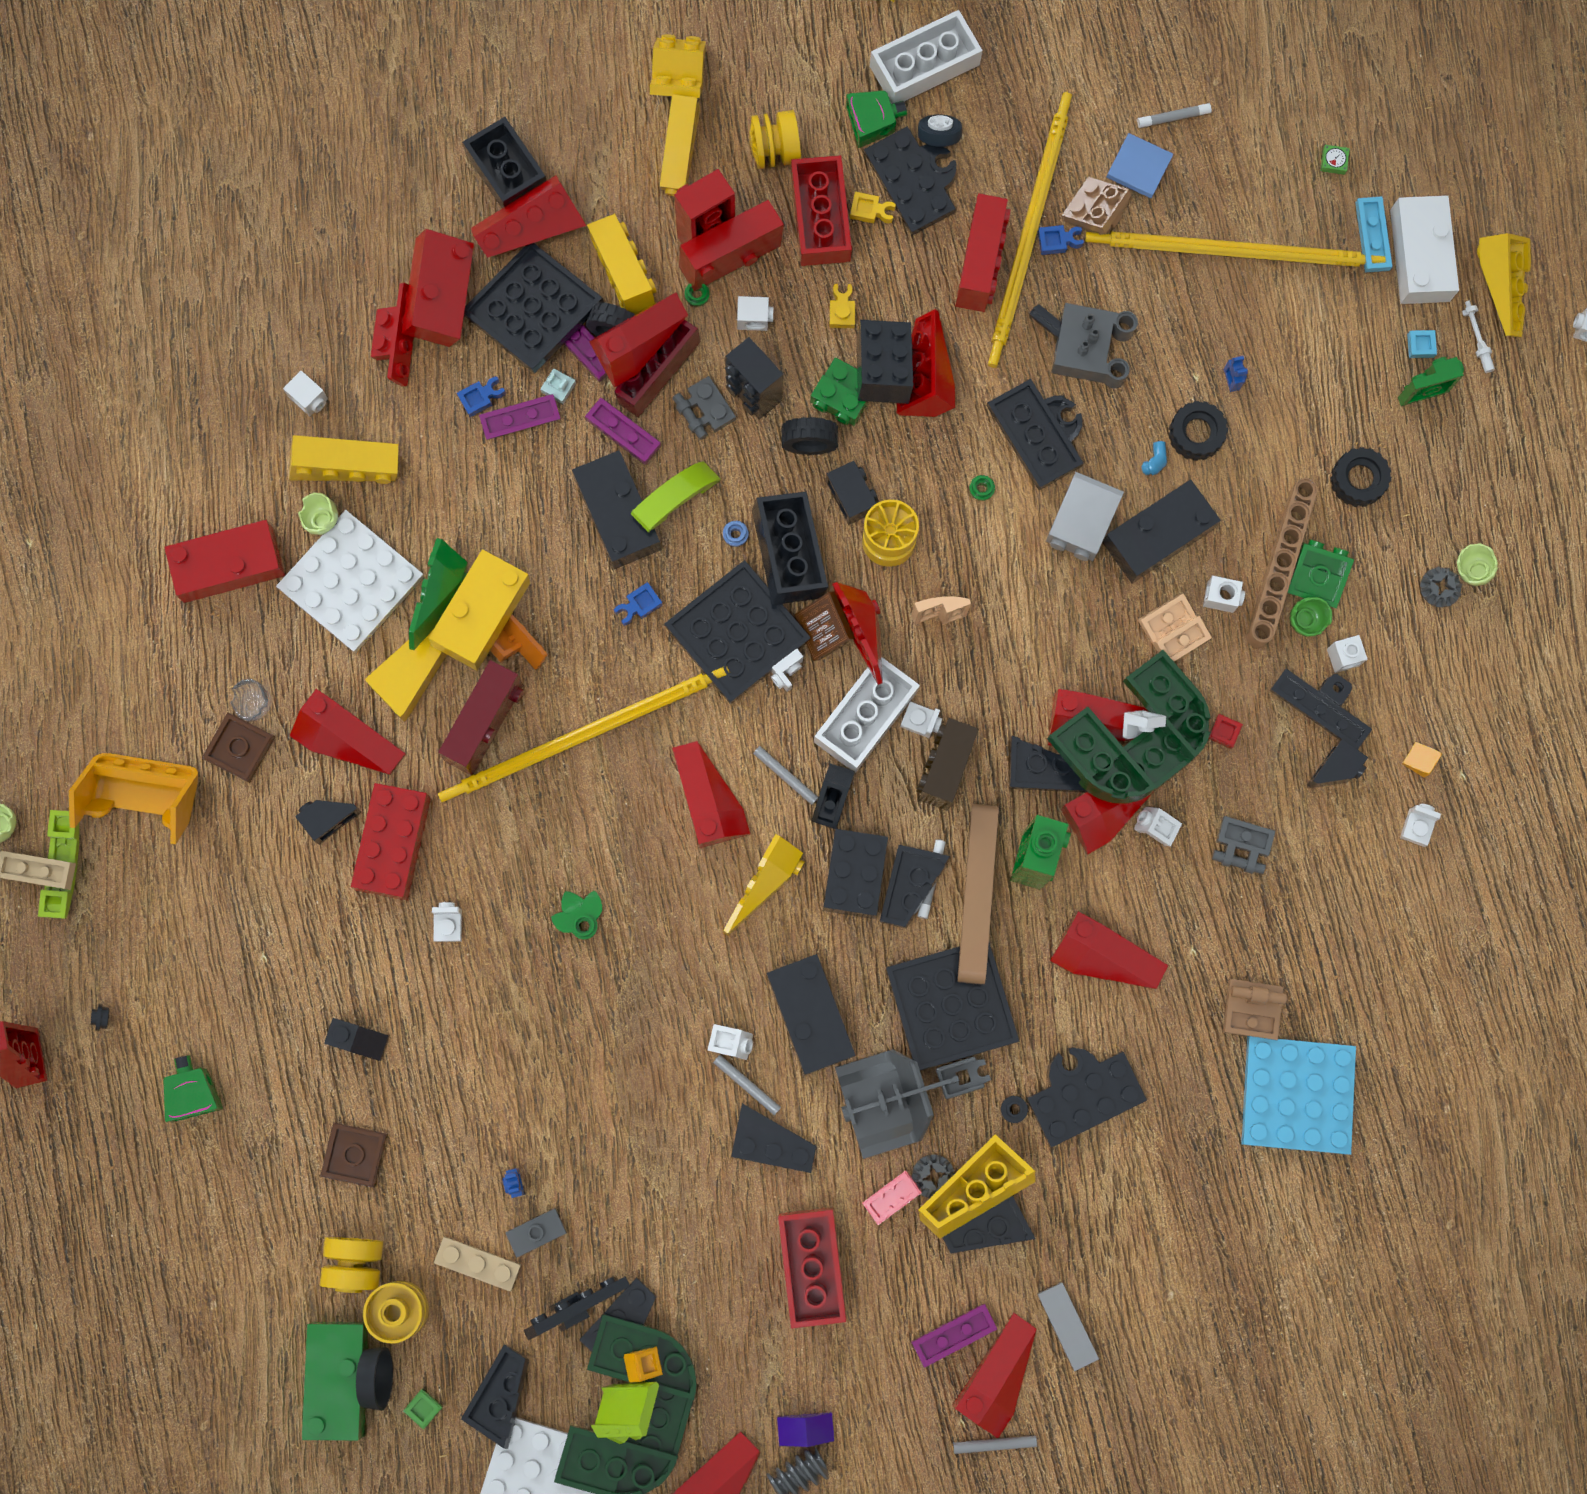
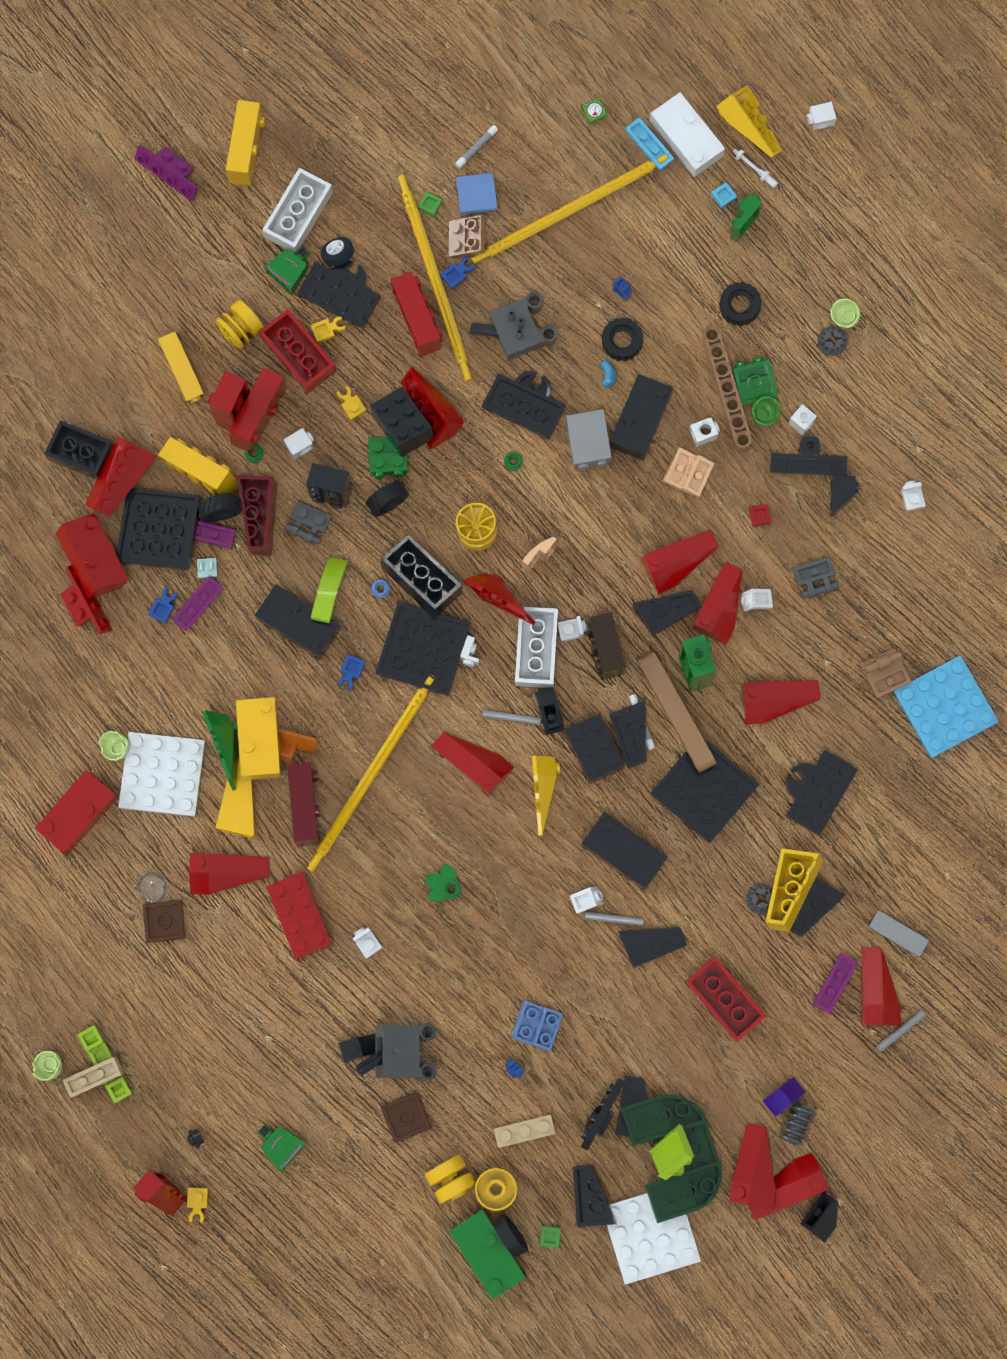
camera: 25 degrees left, 0 degrees up
light orange windscreen [69,753,198,844] -> none
white brick [283,371,328,416] -> none
yellow wedge [289,435,399,484] -> none
black slope [295,800,361,845] -> none
dark grey plate [505,1208,567,1258] -> none
magenta plate [585,398,661,465] -> none
red wedge [589,292,688,387] -> none
light orange slope [624,1347,663,1382] -> none
yellow bracket [650,34,706,98] -> none
reddish brown tile [794,591,855,661] -> none
black brick [826,461,879,525] -> none
dark grey piece [835,1049,991,1159] -> none
coral plate [862,1170,922,1225] -> none
black plate [1000,1096,1028,1123] -> none
dark green plate [1047,650,1211,804] -> none
white bracket [1123,710,1166,739] -> none
light orange slope [1402,742,1442,778] -> none
none -> yellow plate [187,1188,208,1222]
none -> dark grey piece [356,1023,437,1082]
none -> bright green tile [418,191,443,217]
none -> medium blue slope [511,1001,563,1051]

